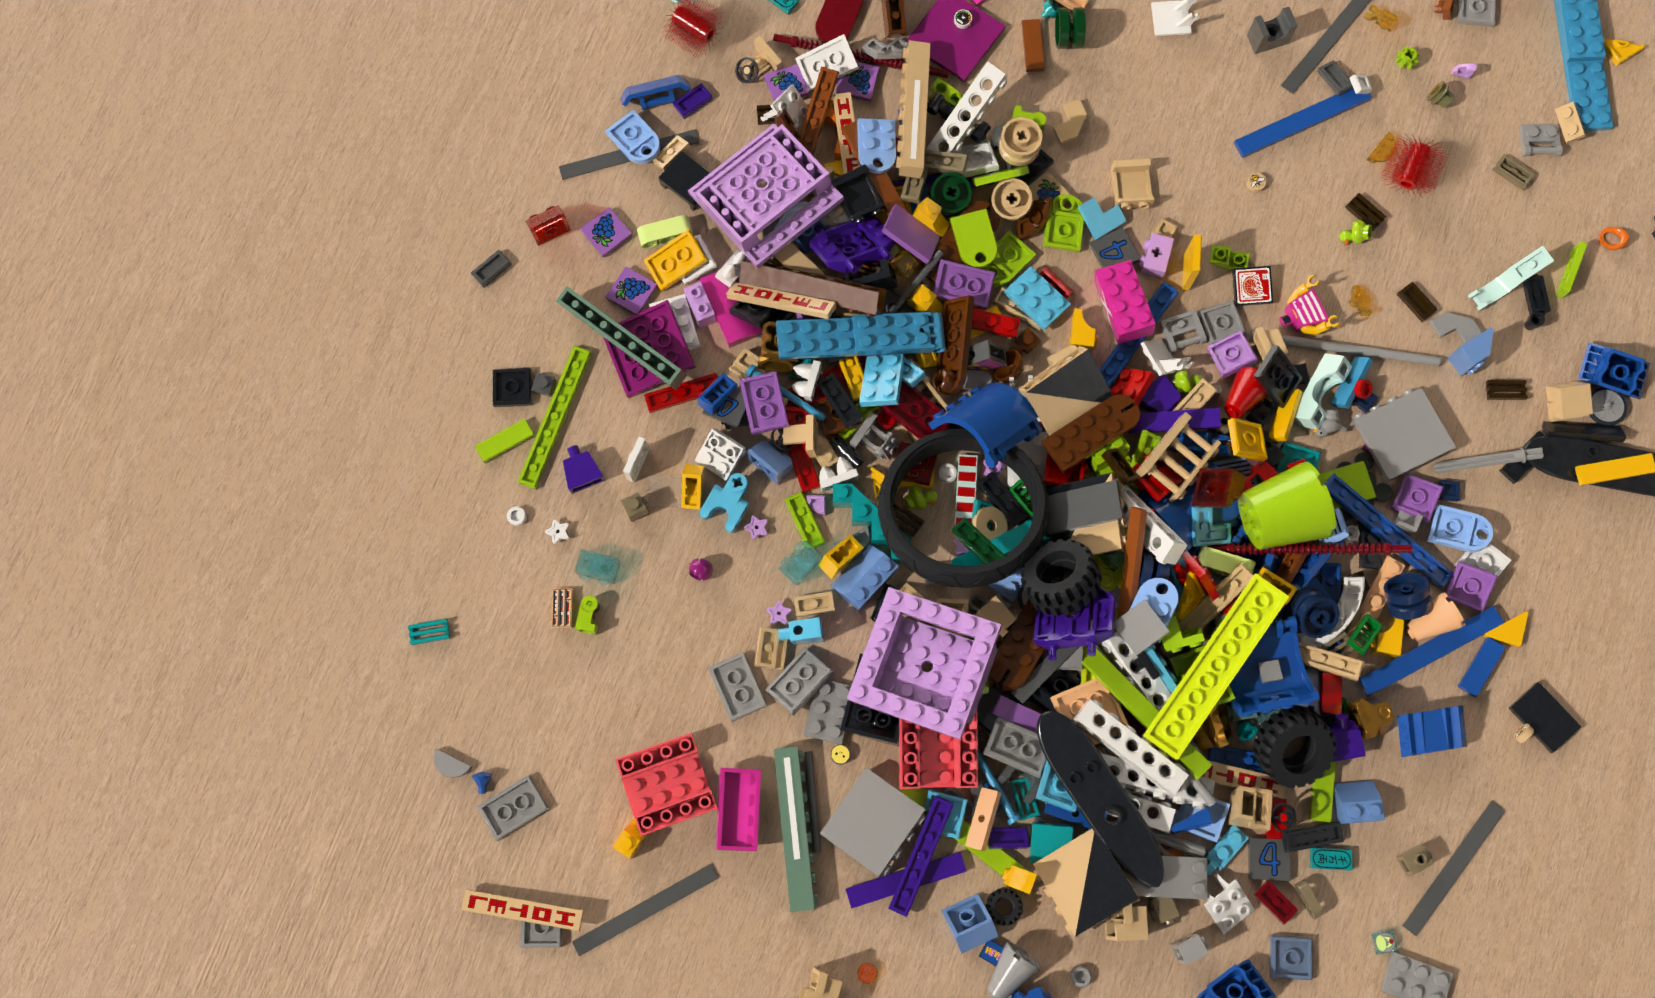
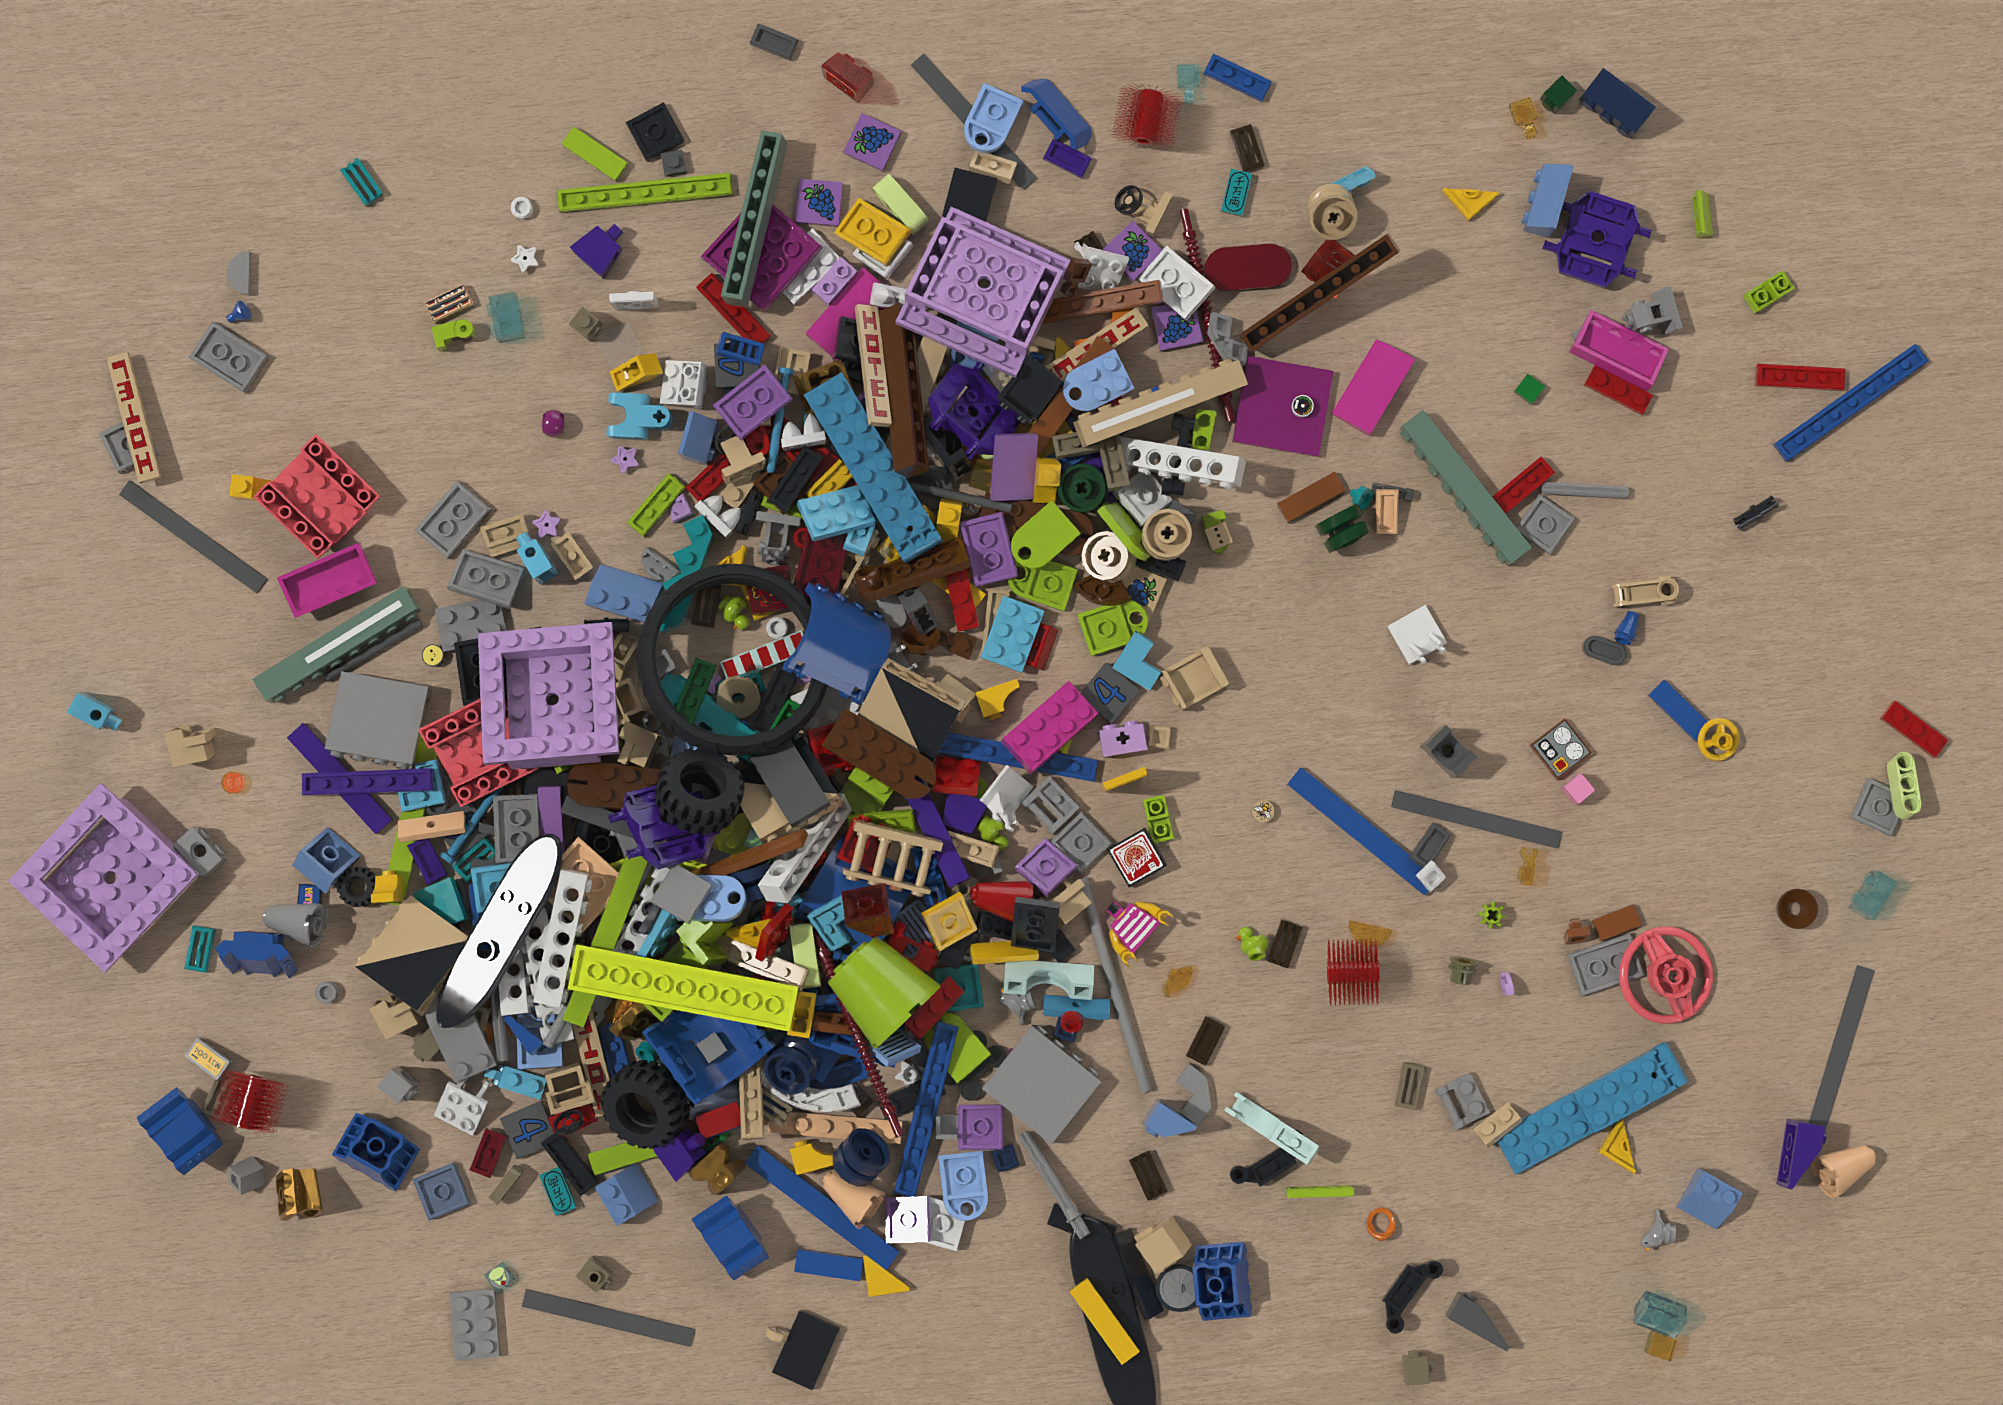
camera: 60 degrees right, 10 degrees up
clear light blue brick [778,541,824,585] -> none
yellow arch [818,534,864,579] -> none
tan tile [1053,99,1087,145] -> none
dark brown tile [1101,448,1139,486] -> none
green slope [1347,613,1384,655] -> none
none -> tan tile [1204,522,1233,551]

